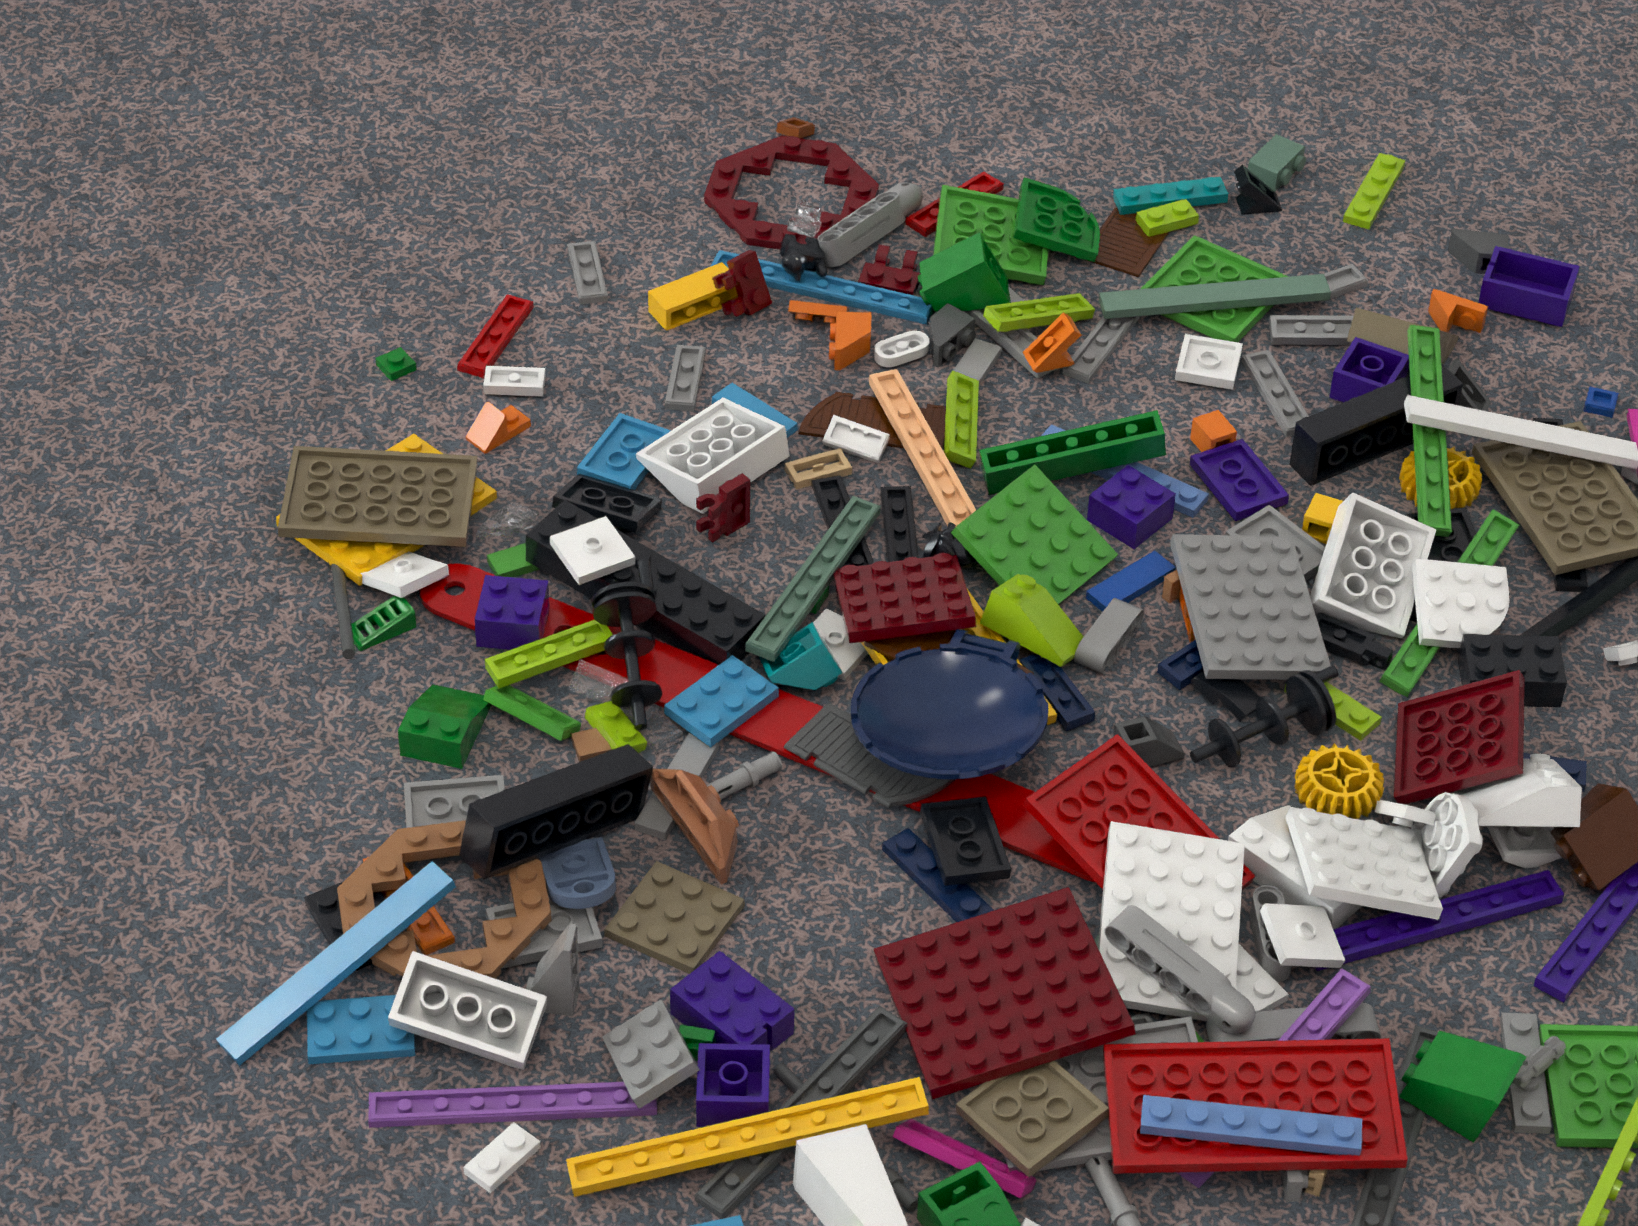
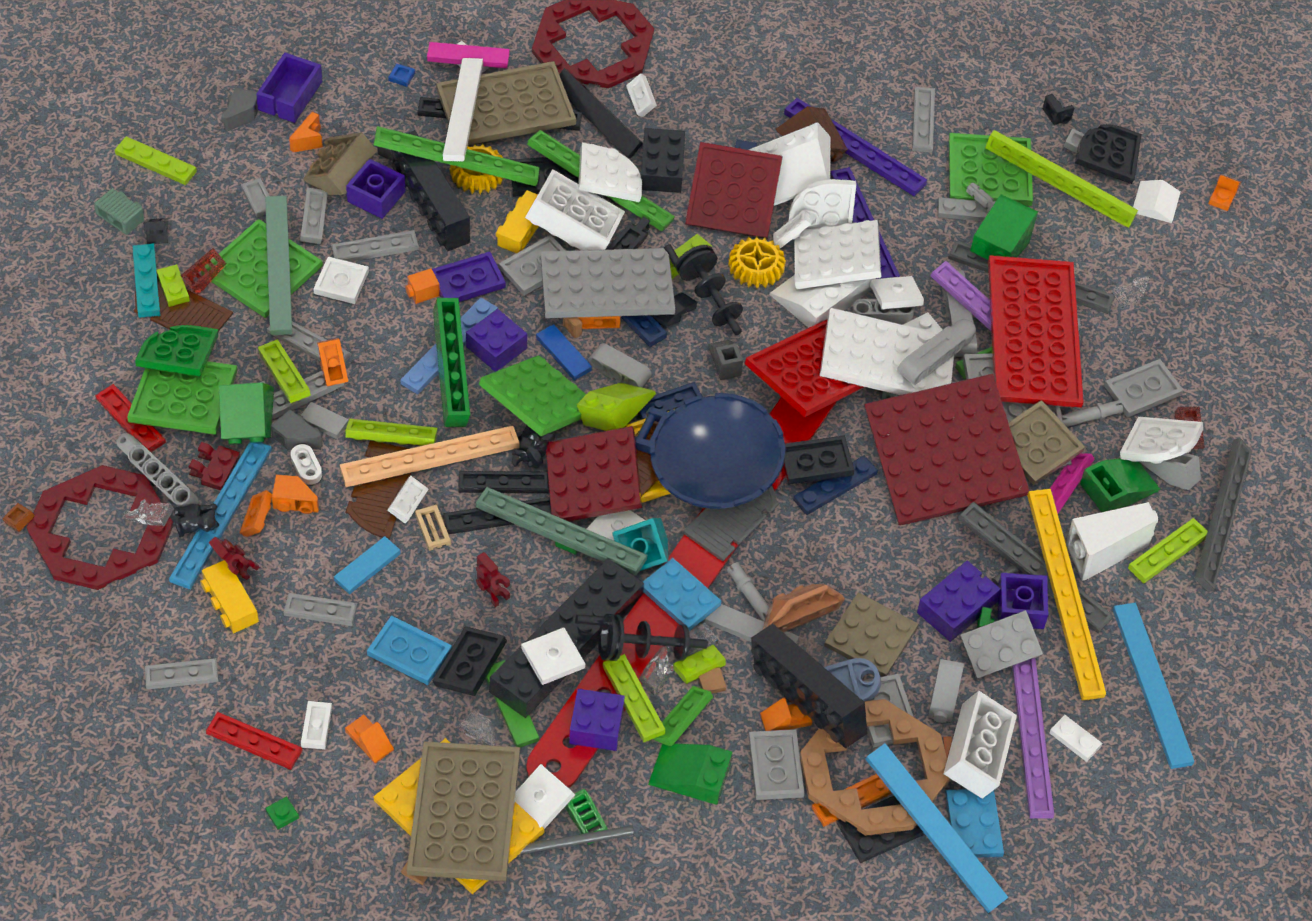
camera: 90 degrees left, 10 degrees up
white slope [636,398,790,514] -> none
medium blue plate [1140,1095,1362,1155] -> none
none -> clear red slope [180,248,227,295]

